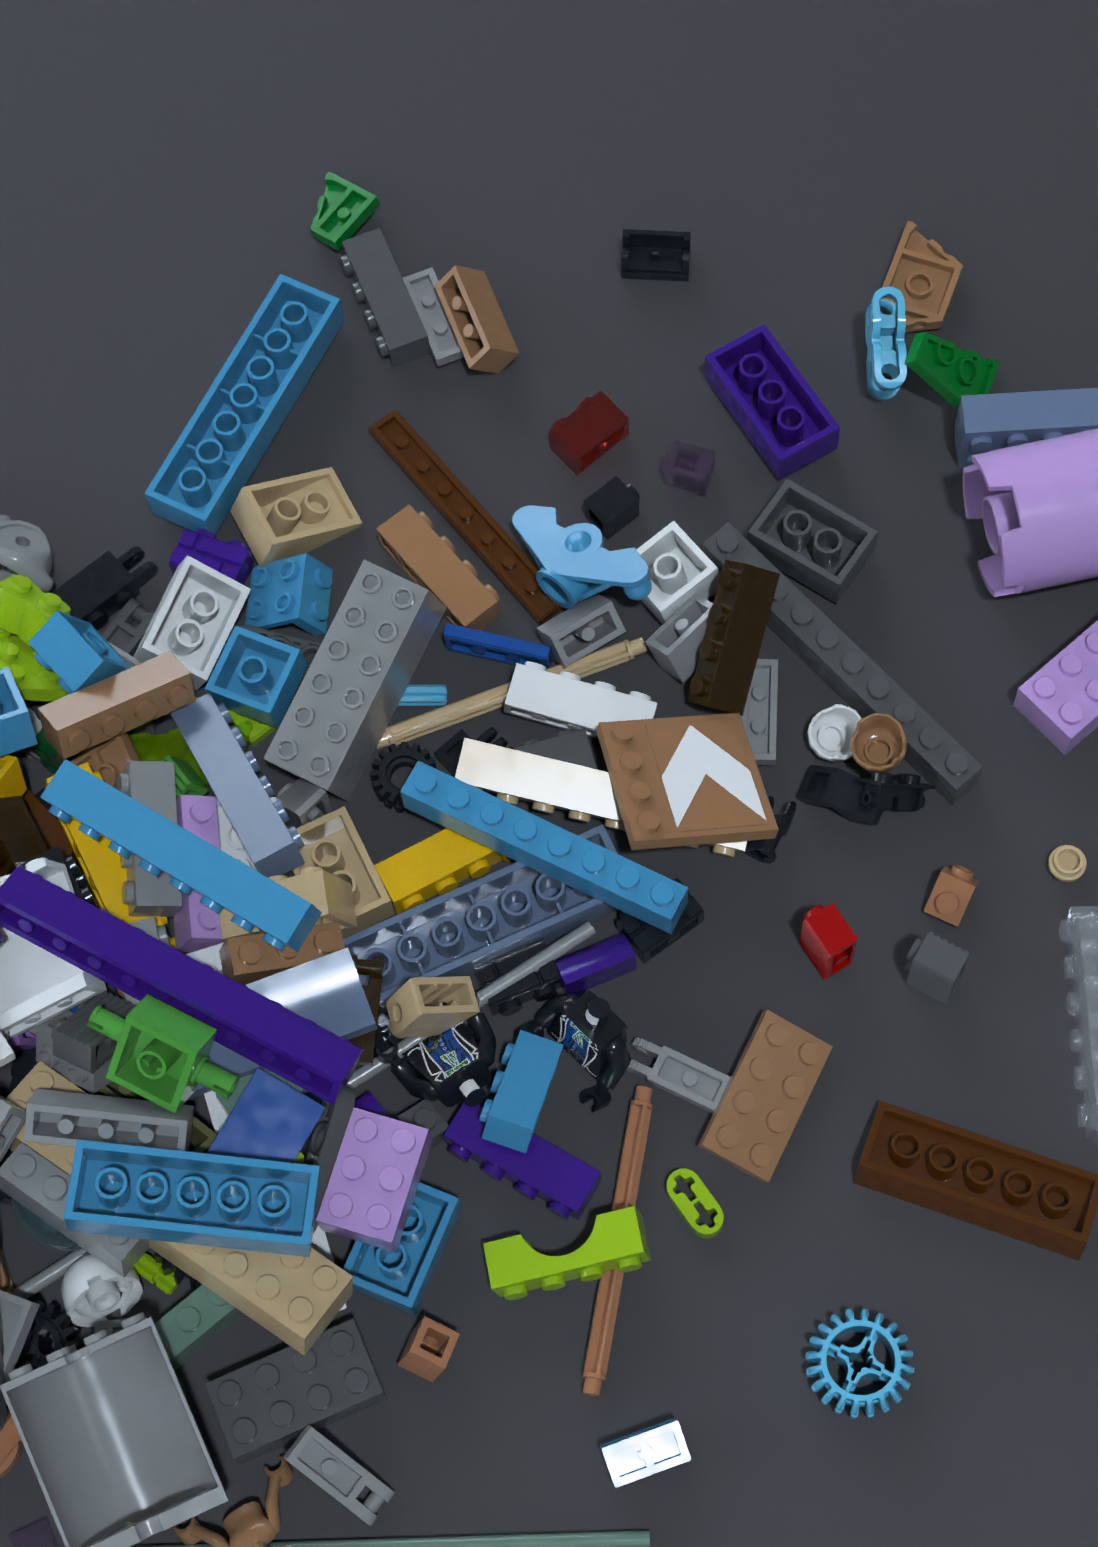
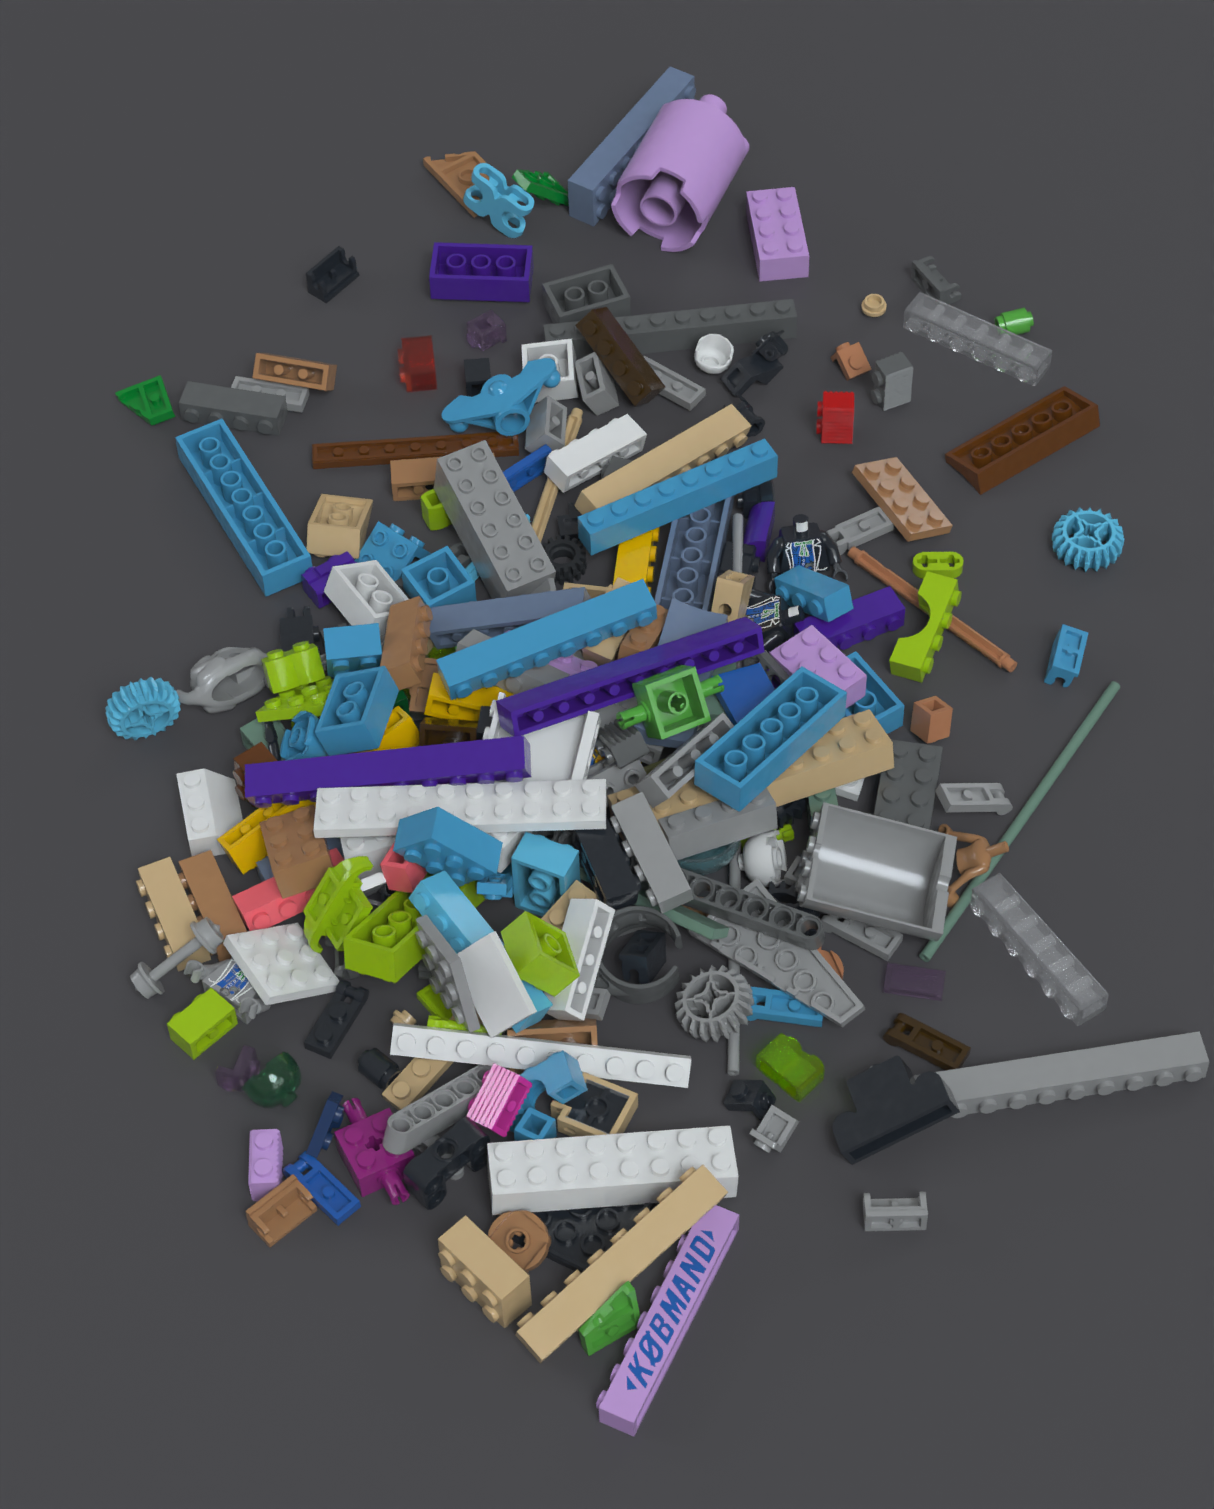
camera: 60 degrees left, 15 degrees down
medium nougat plate [597,713,779,850] -> none
medium nougat hair [850,713,907,774] -> none

